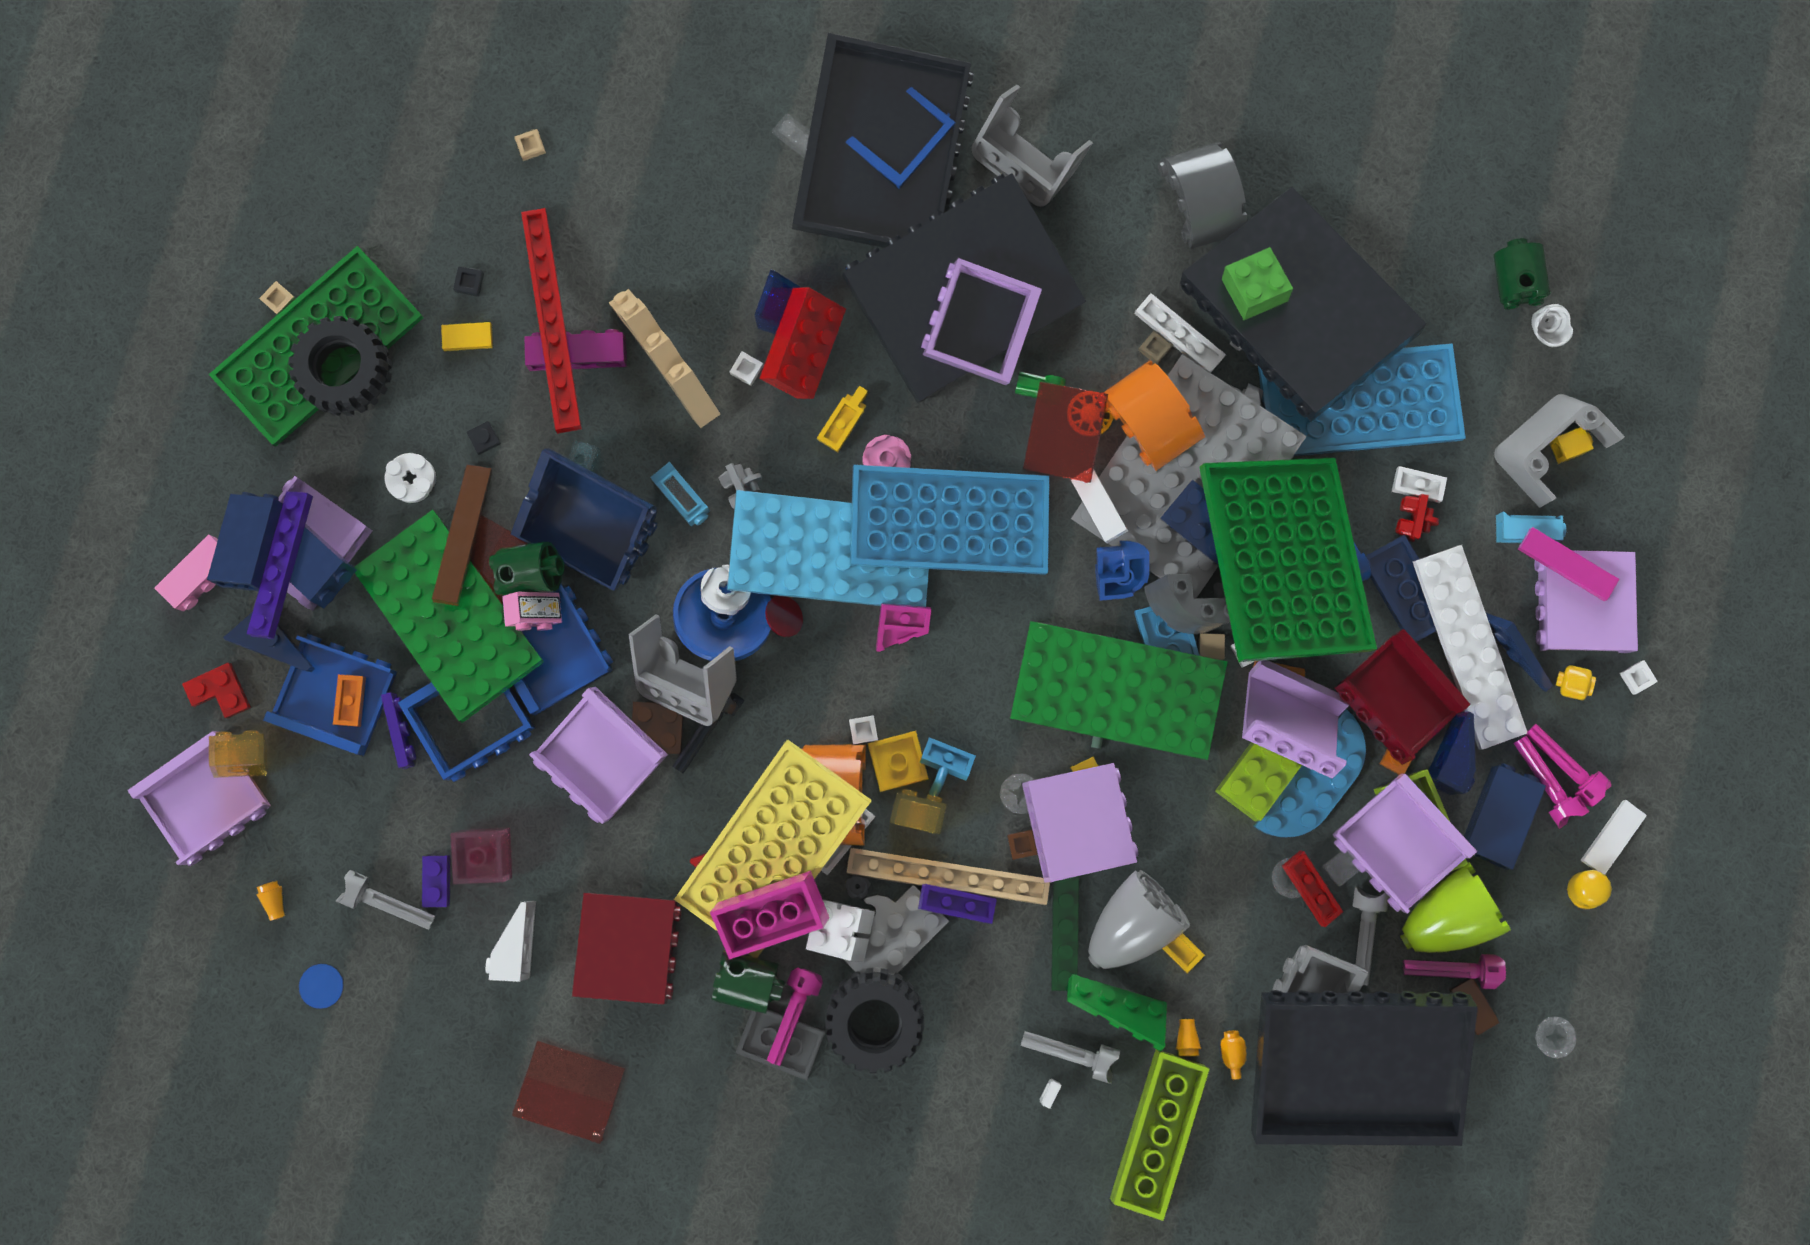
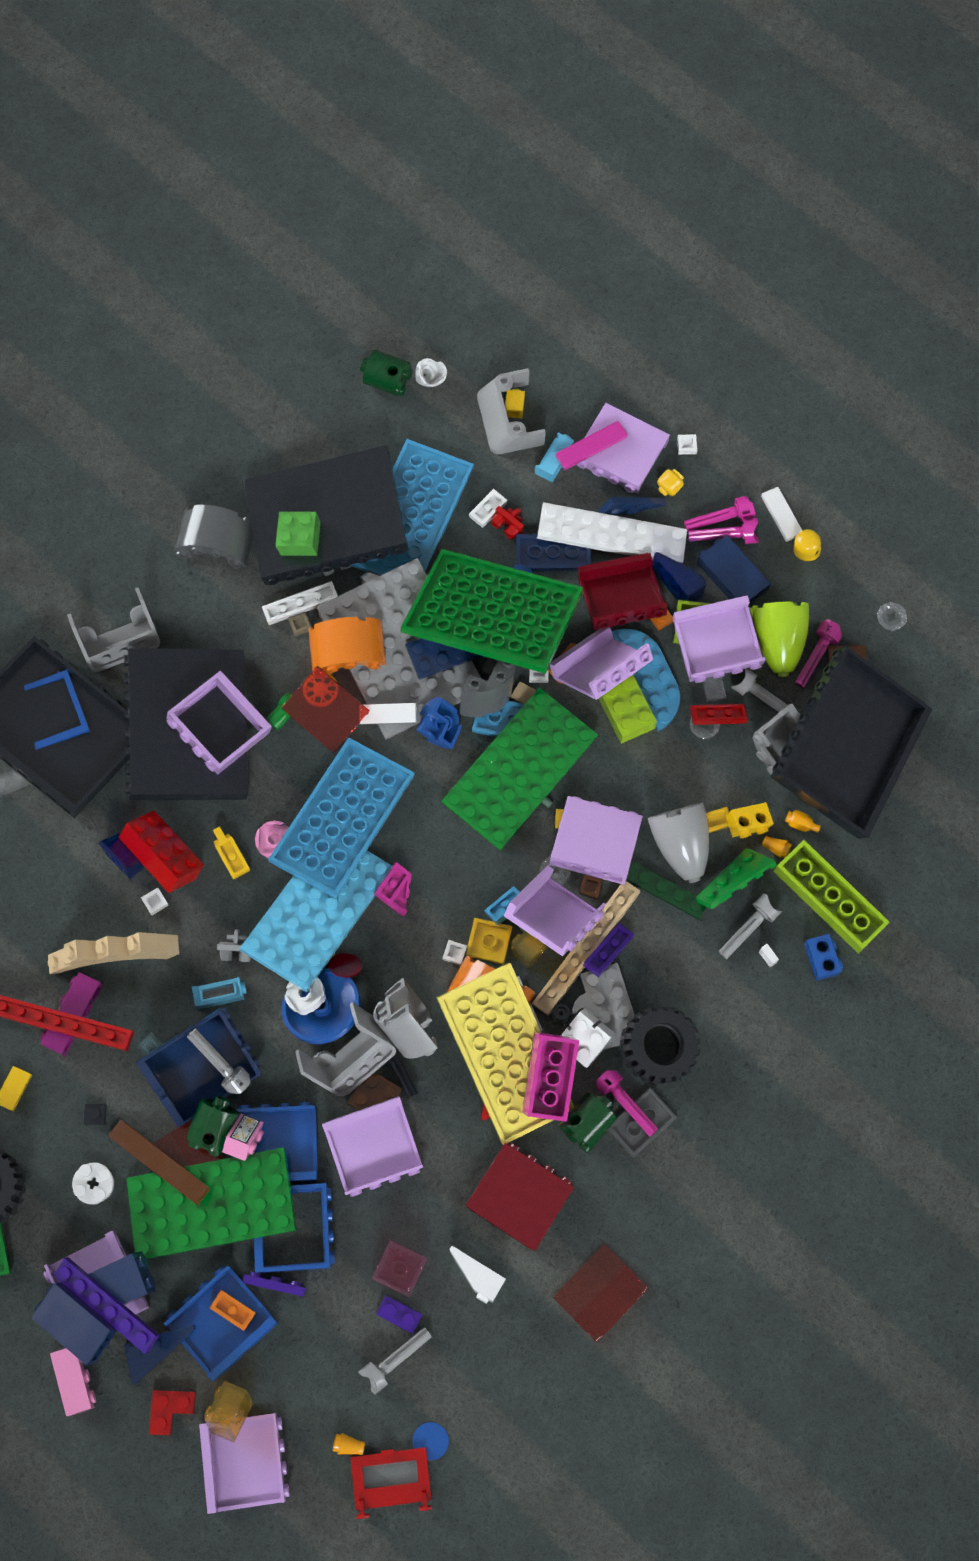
camera: 60 degrees left, 10 degrees down
none -> light grey piece [187,1029,250,1094]
none -> red piece [350,1447,432,1519]
none -> light grey cylinder [373,978,437,1059]
none -> lavender panel [504,866,606,956]
none -> yellow brick [725,802,774,838]
none -> blue brick [804,934,843,981]

